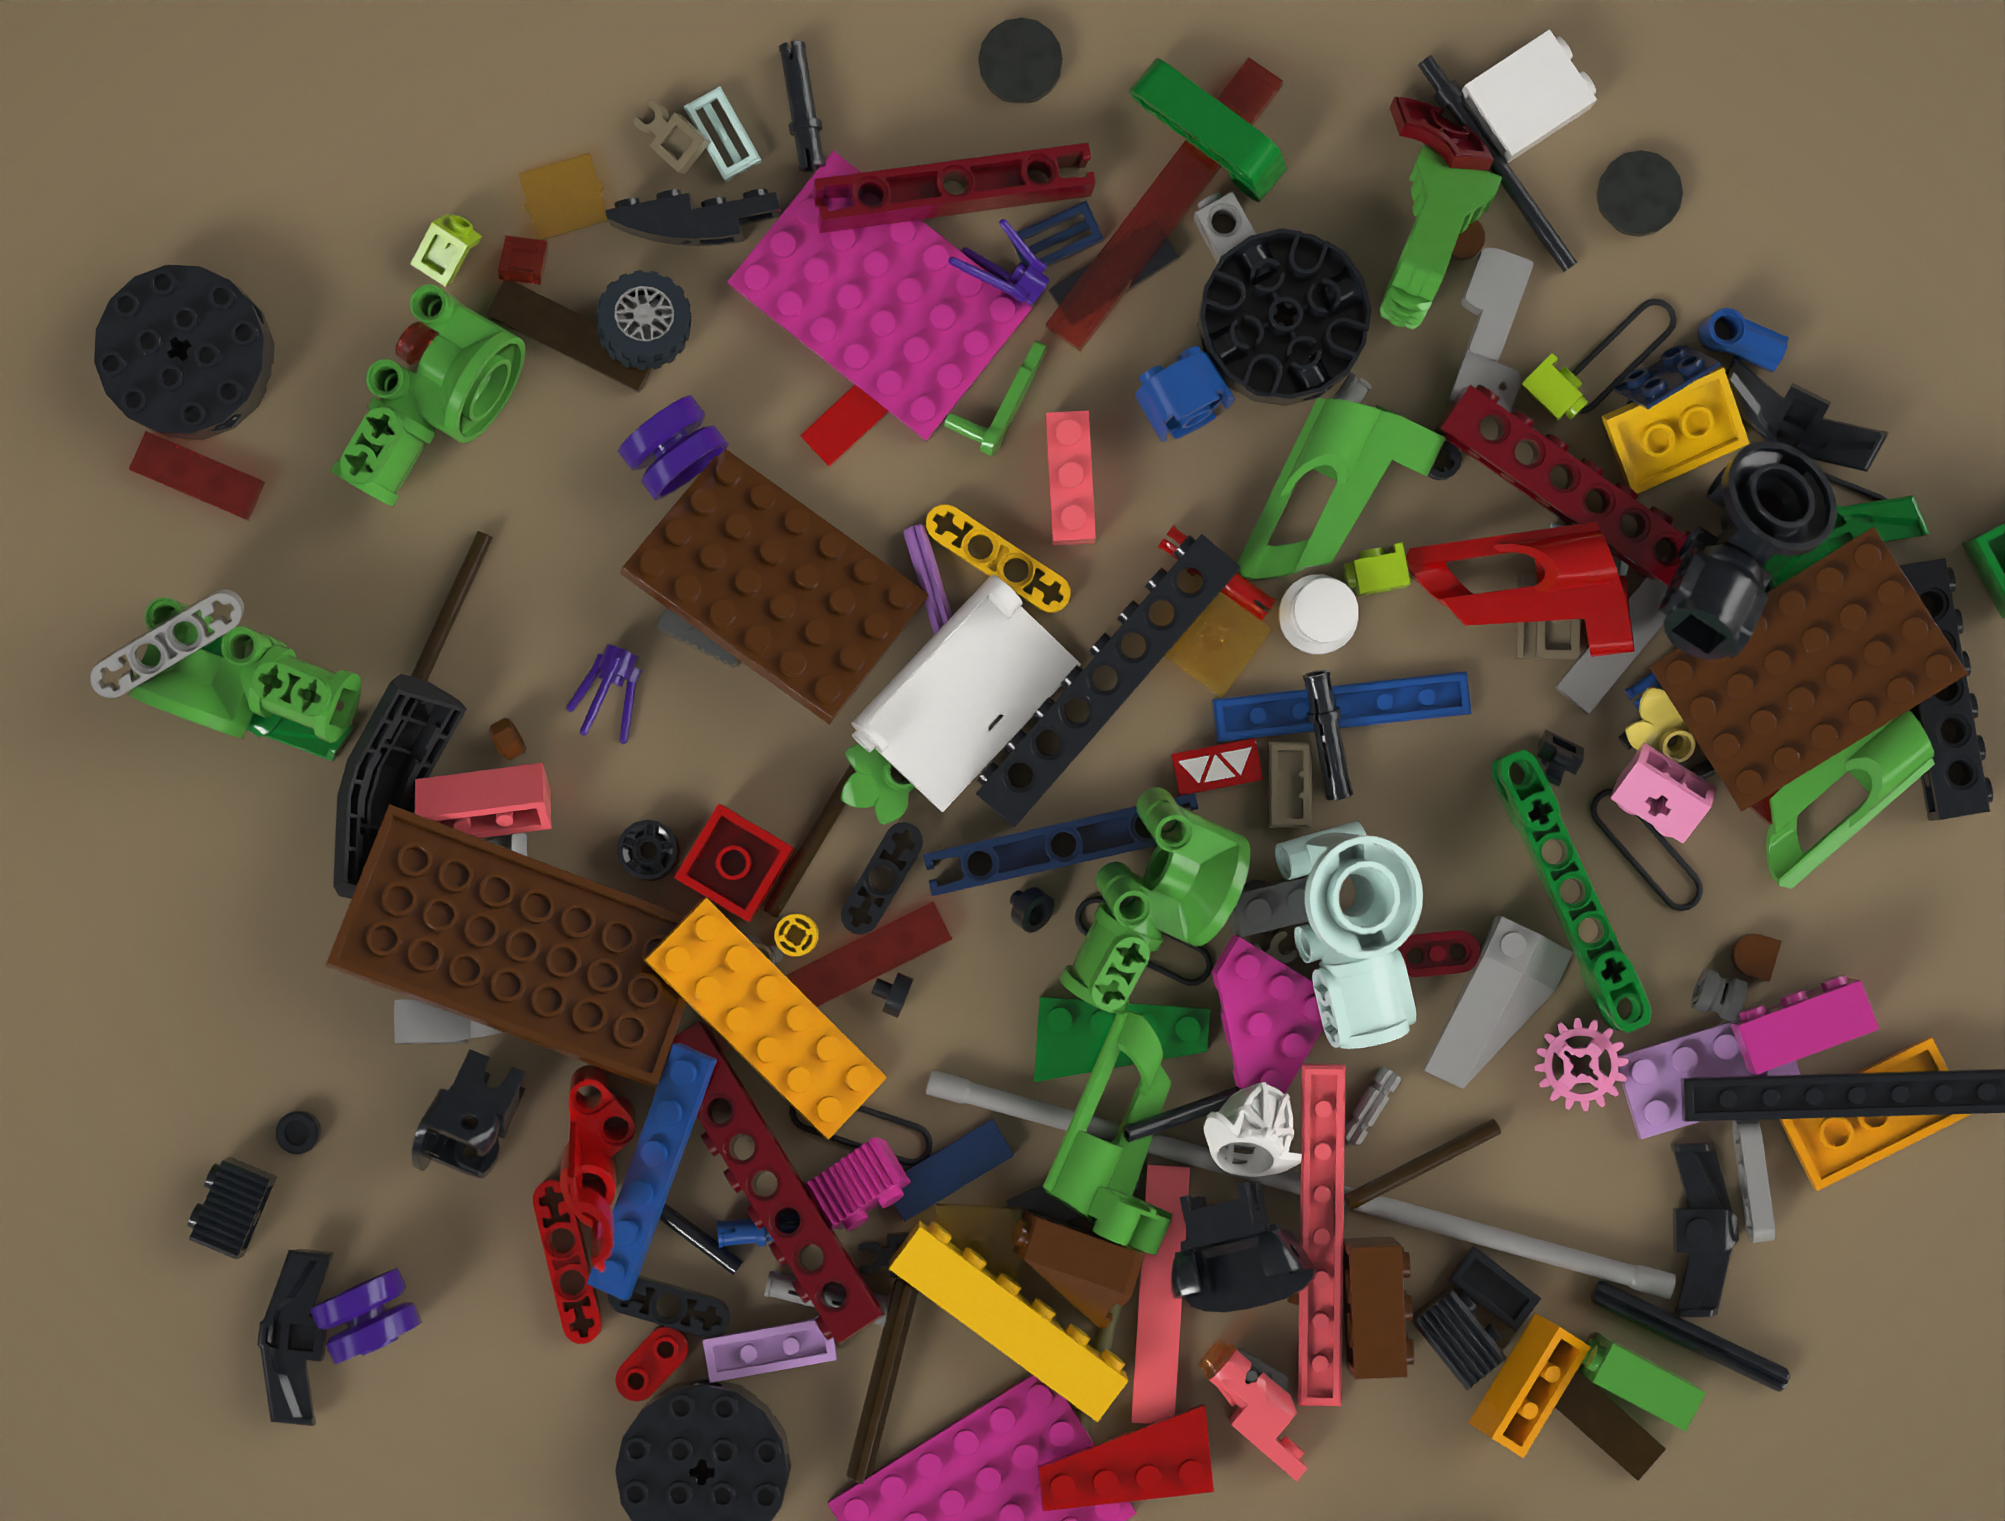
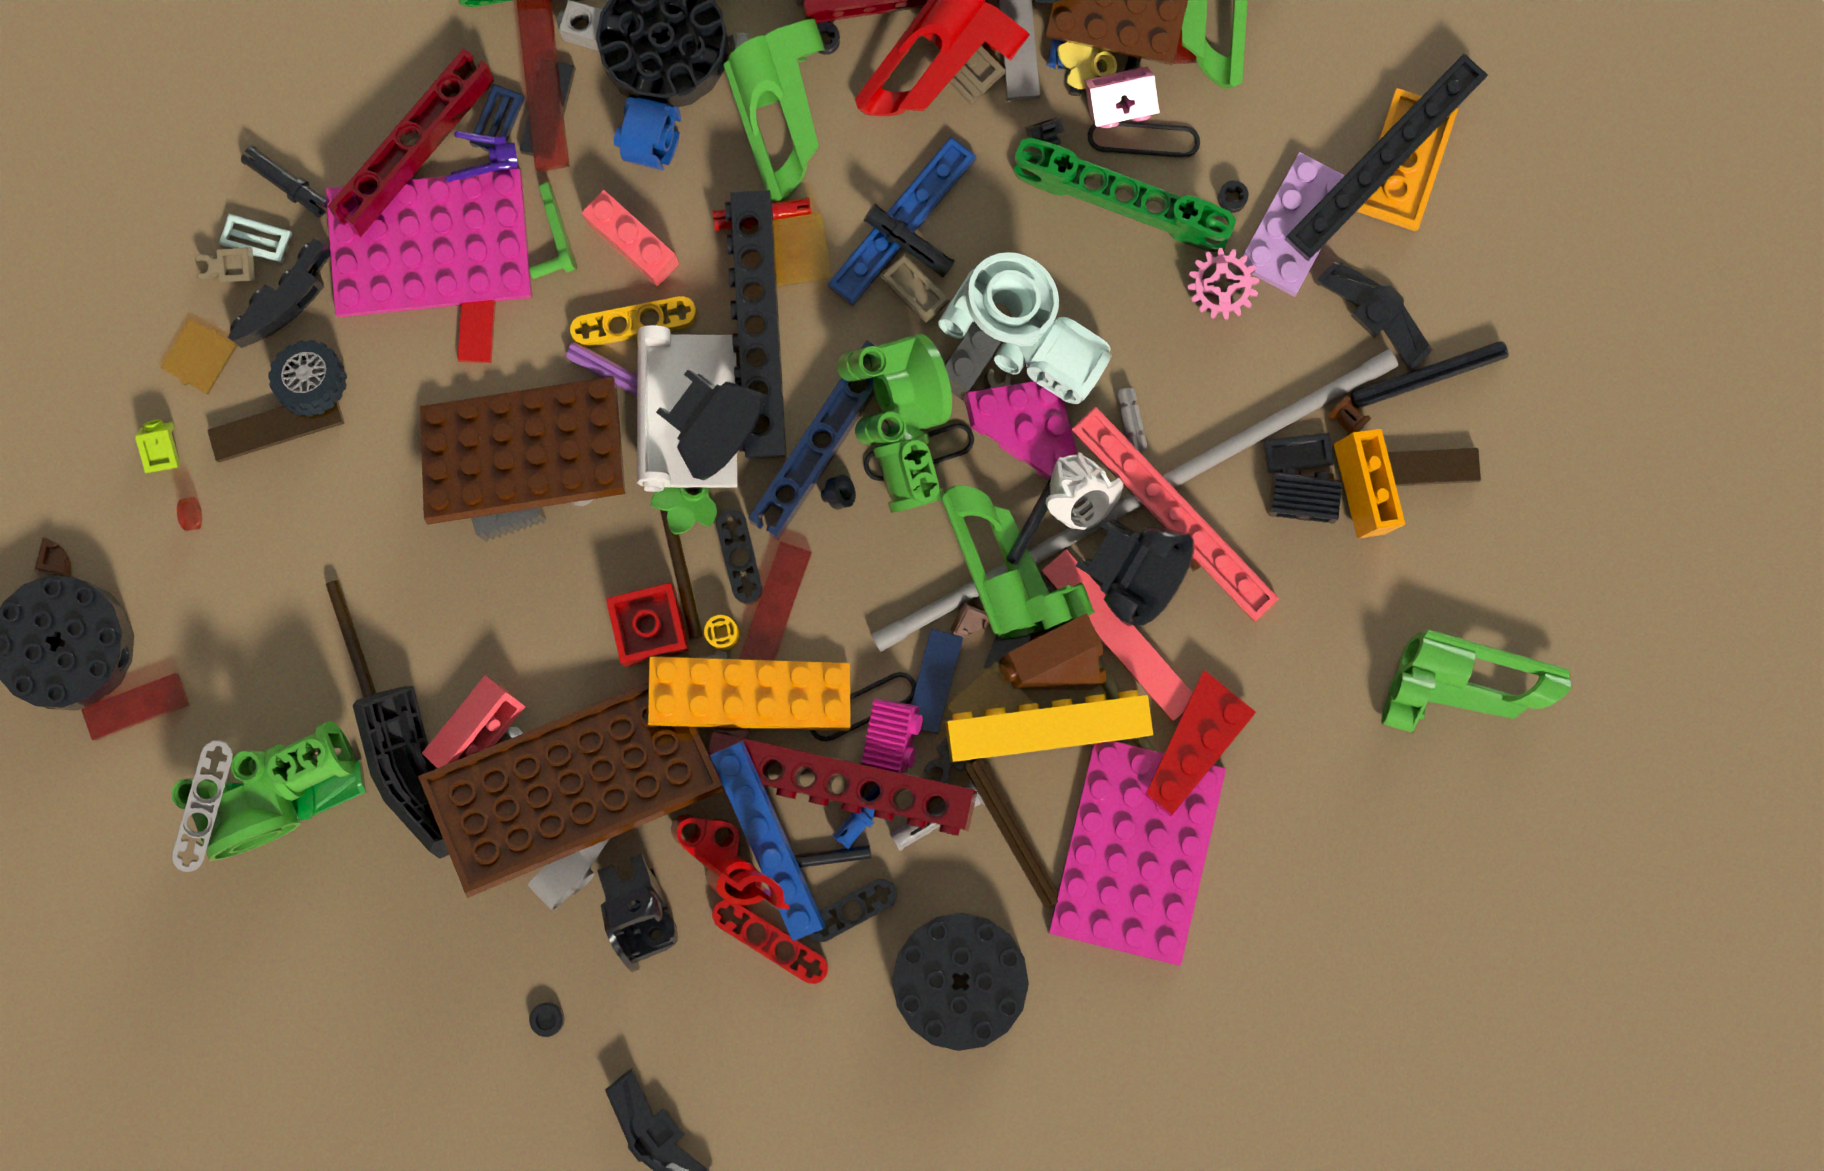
camera: 40 degrees left, 5 degrees down
black brick [188,1157,277,1260] -> none
dark purple wheel [310,1267,423,1364] -> none
bright green piece [330,284,525,507] -> none
reddish brown tile [490,717,527,760] -> none
clear red tile [498,235,548,285] -> none
dark purple plant [566,644,642,744] -> none
red plate [615,1326,689,1402] -> none
black wheel [617,820,680,881] -> none
dark purple wheel [618,395,729,501] -> none
lavender plate [703,1318,838,1383] -> none
black tile [871,972,914,1018] -> none
pearl dark grey tile [978,17,1063,104] -> none
green wing [1034,996,1210,1082] -> none
red tile [1171,738,1263,796] -> none
coral plate [1198,1339,1308,1482] -> none
white piece [1278,574,1358,655] -> none
lime brick [1343,542,1411,597] -> none
reddish brown brick [1343,1237,1414,1379] -> none
dark brown bar [1344,1119,1501,1210] -> none
dark red plate [1397,930,1480,977] -> none
light grey wedge [1424,916,1573,1089] -> none
bright green brick [1579,1332,1706,1432] -> none
dark grey wheel [1691,968,1747,1022] -> none
dark pink wedge [1730,974,1879,1075] -> none
reddish brown tile [1731,934,1782,982] -> none
light grey beam [1732,1120,1775,1243] -> none
none -> reddish brown tile [35,537,71,577]
none -> black piece [656,370,768,481]
none -> reddish brown tile [950,601,990,636]
none -> black bush [1218,180,1249,213]
none -> reddish brown bush [1327,395,1371,436]

